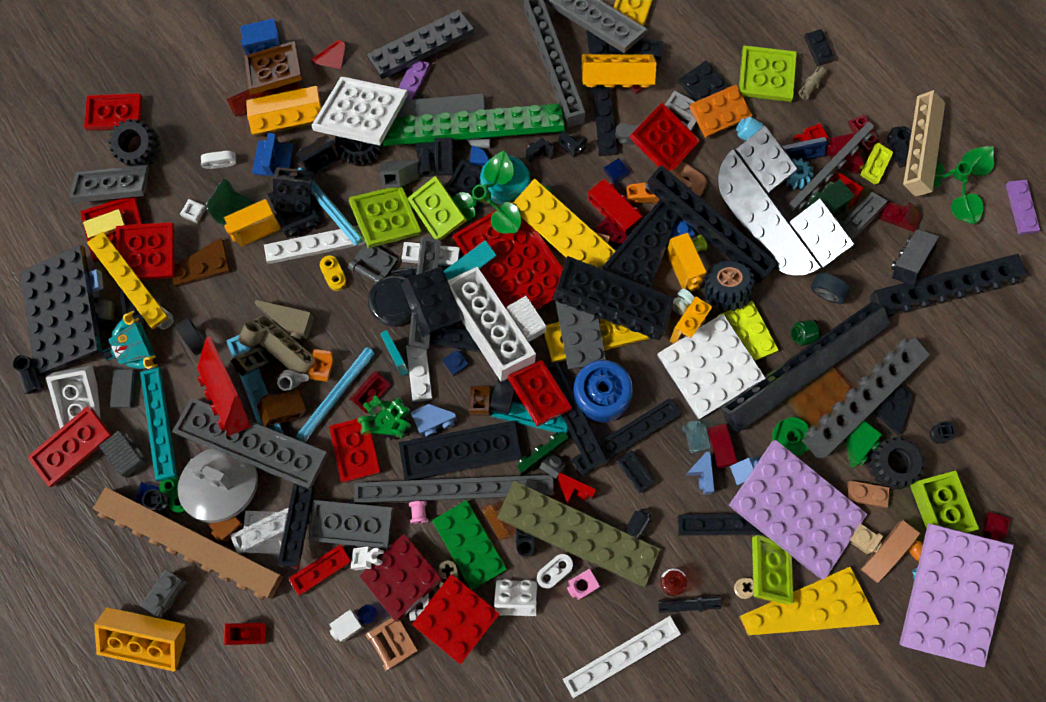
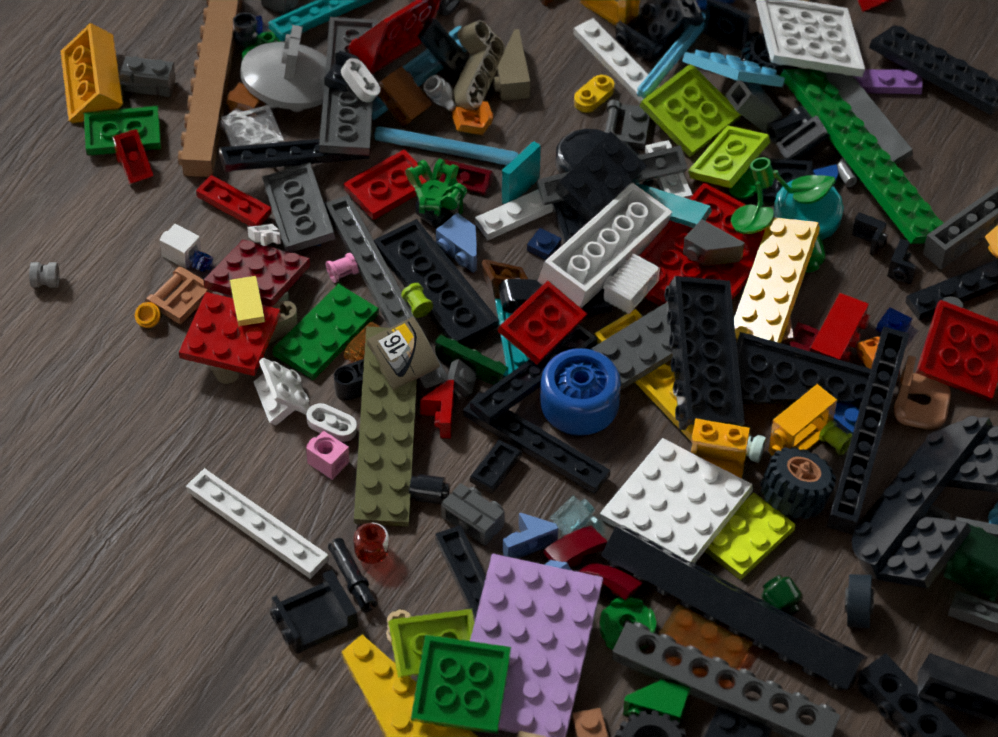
camera: 65 degrees right, 20 degrees down
none -> green plate [84,106,161,156]
none -> light orange plate [135,302,161,328]
none -> light yellow tile [230,276,265,326]
none -> black panel [269,570,358,654]
none -> black bracket [324,50,360,92]
none -> white beam [341,58,380,102]
none -> dark tan slope [367,317,440,391]
none -> lime bush [401,283,434,318]
none -> green plate [411,635,511,734]
none -> dark grey brick [441,483,505,546]
none -> dark red slope [578,563,642,600]
none -> medium azure plate [682,50,785,87]
none -> dark grey slope [683,219,744,266]

